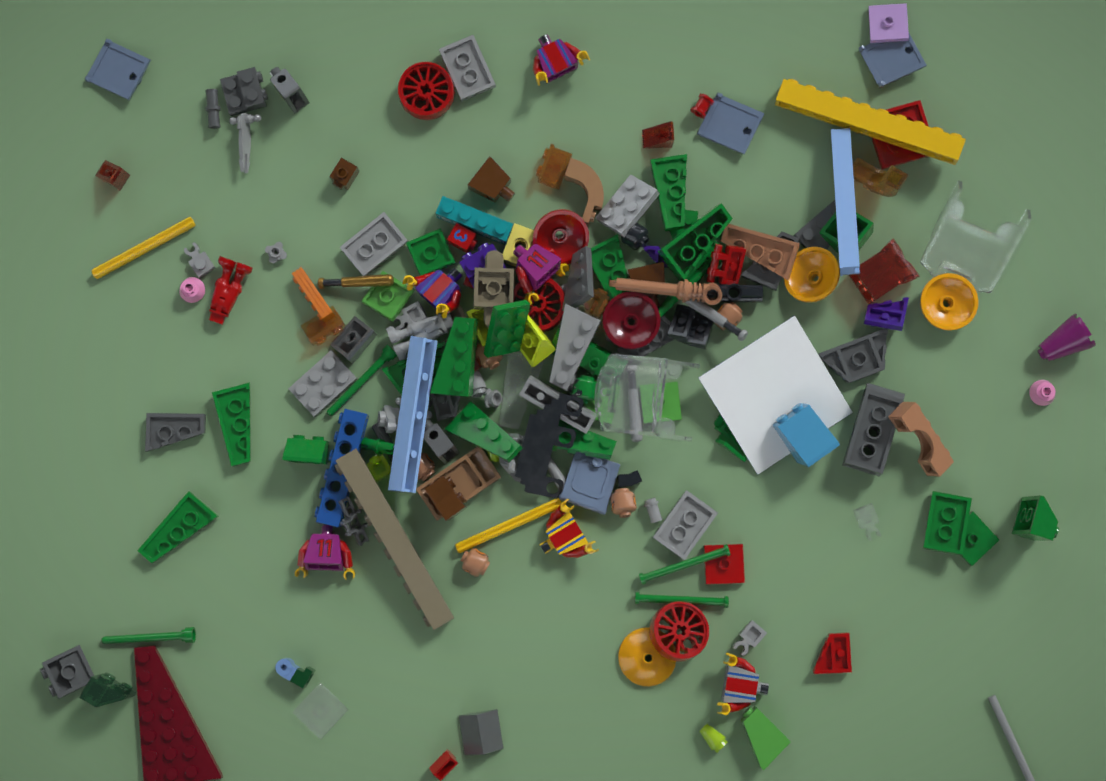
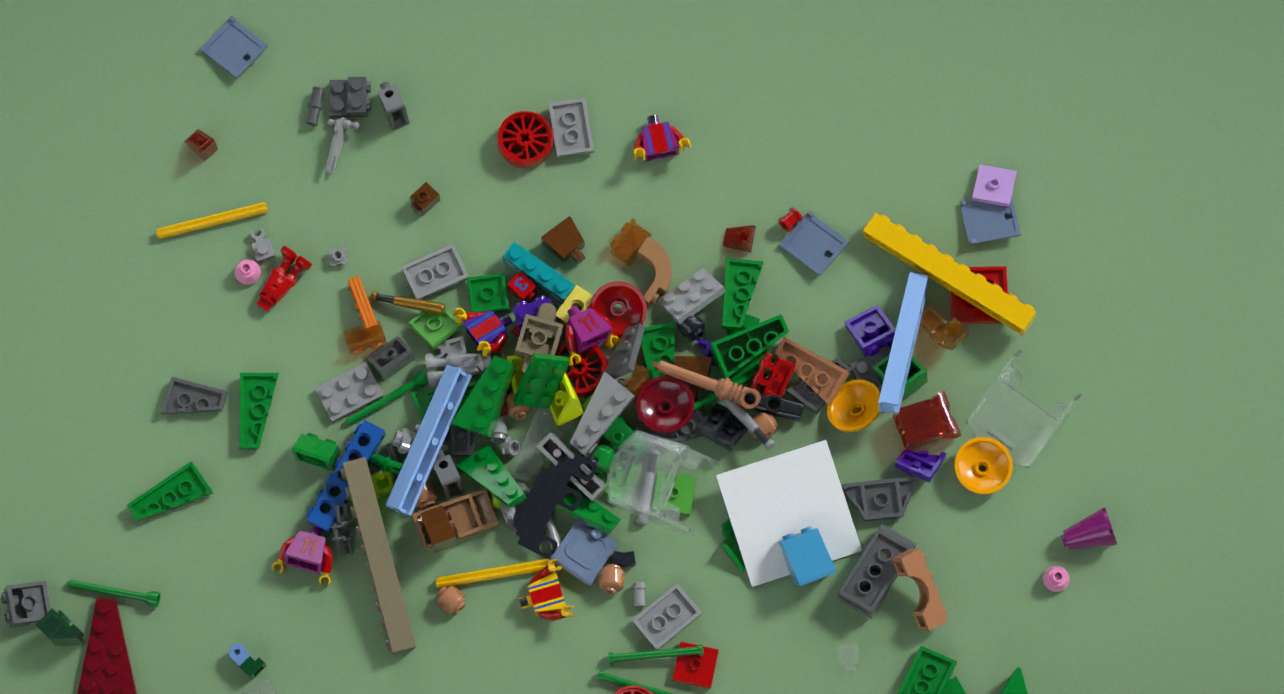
camera: 15 degrees right, 10 degrees down
none -> dark purple plate [844,305,896,357]

